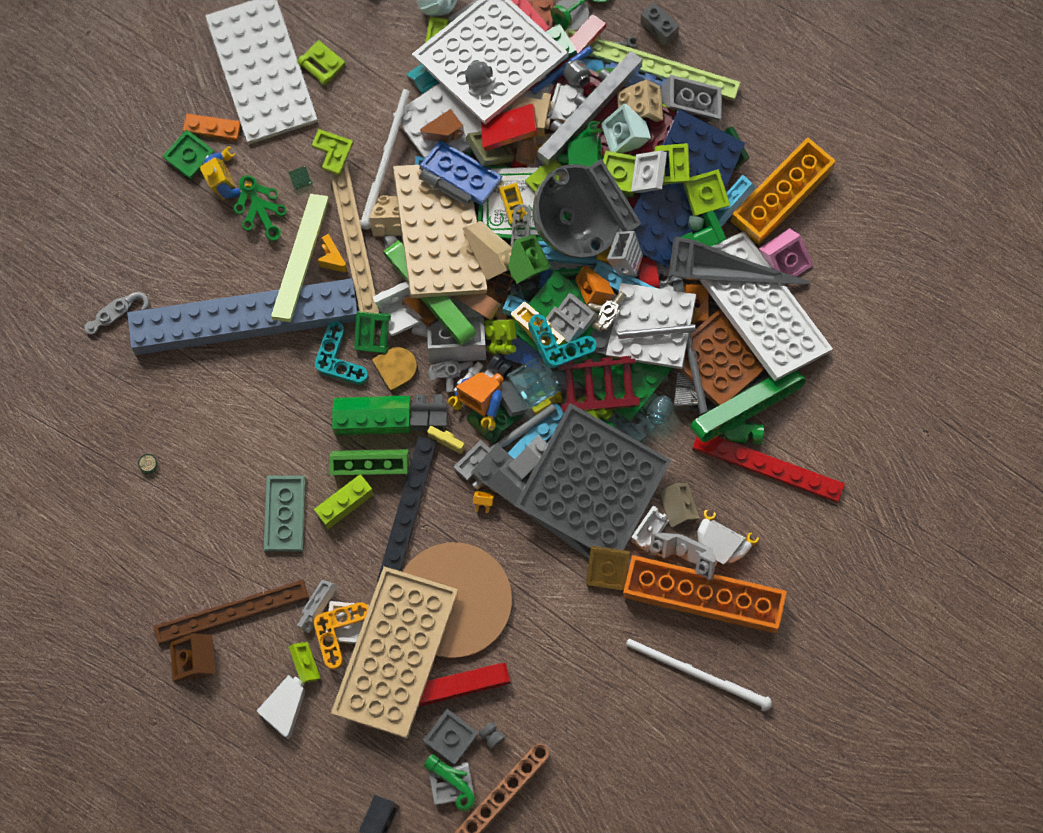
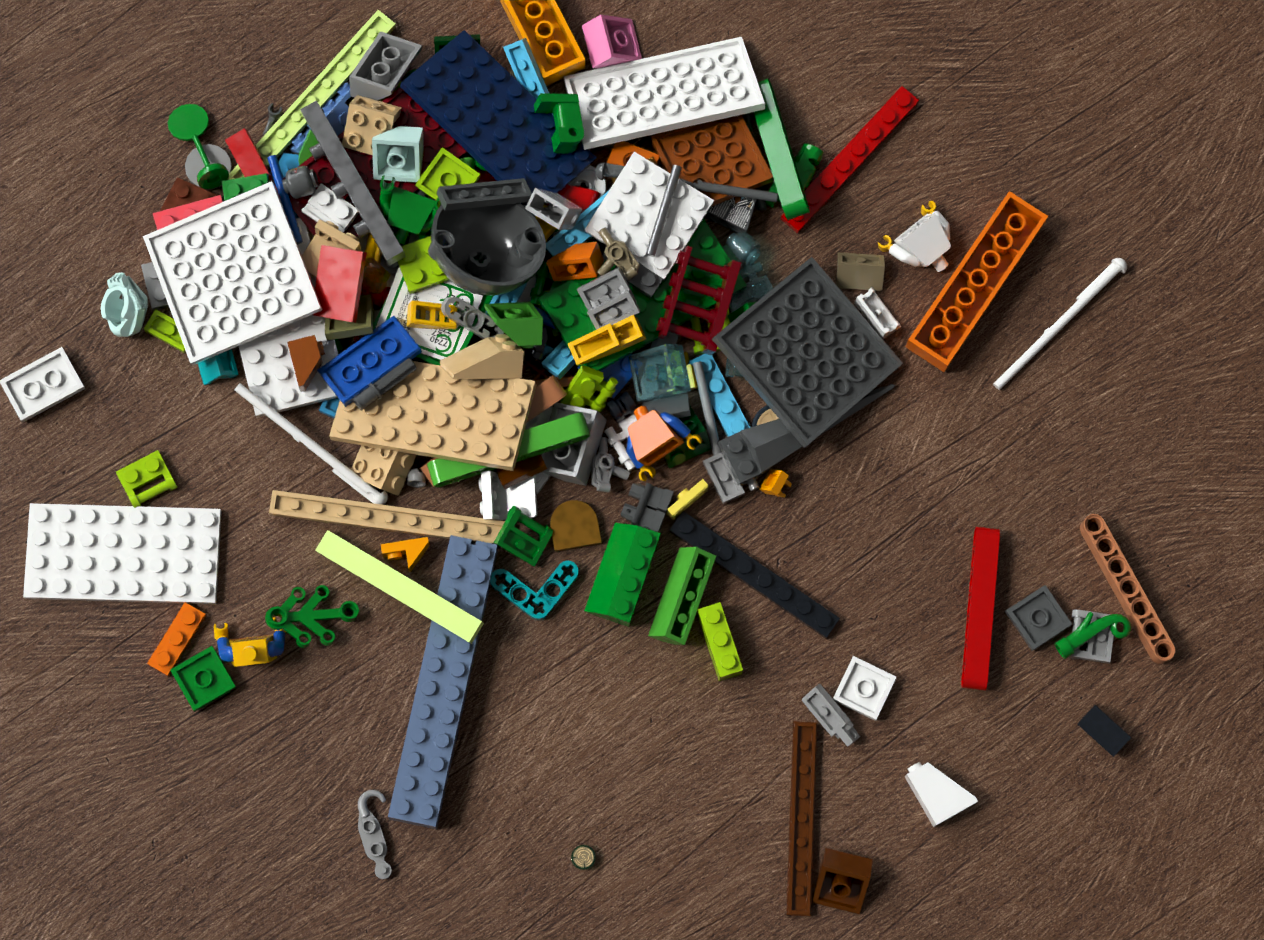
camera: 80 degrees left, 5 degrees up
sand green tile [264,476,306,552] -> none
clear green tile [288,166,312,190] -> none
lime plate [289,642,321,683] -> none
lime plate [312,129,354,176] -> none
light orange beam [314,602,369,670] -> none
tan plate [331,567,459,739] -> none
medium nougat tile [403,542,512,659] -> none
dark grey head [464,61,493,87] -> none
dark grey wheel [478,721,506,750] -> none
light grey slope [507,435,547,480] -> none
teal beam [528,314,597,368] -> none
pearl gold plate [586,545,630,590] -> none
white plate [631,151,667,193] -> none
dark grey brick [640,2,679,47] -> none
light grey slope [649,532,716,580] -> none
lime plate [654,143,690,185] -> none
dark grey plate [669,237,810,284] -> none
lime plate [683,169,730,216] -> none
sand green hinge [688,216,704,231] -> none

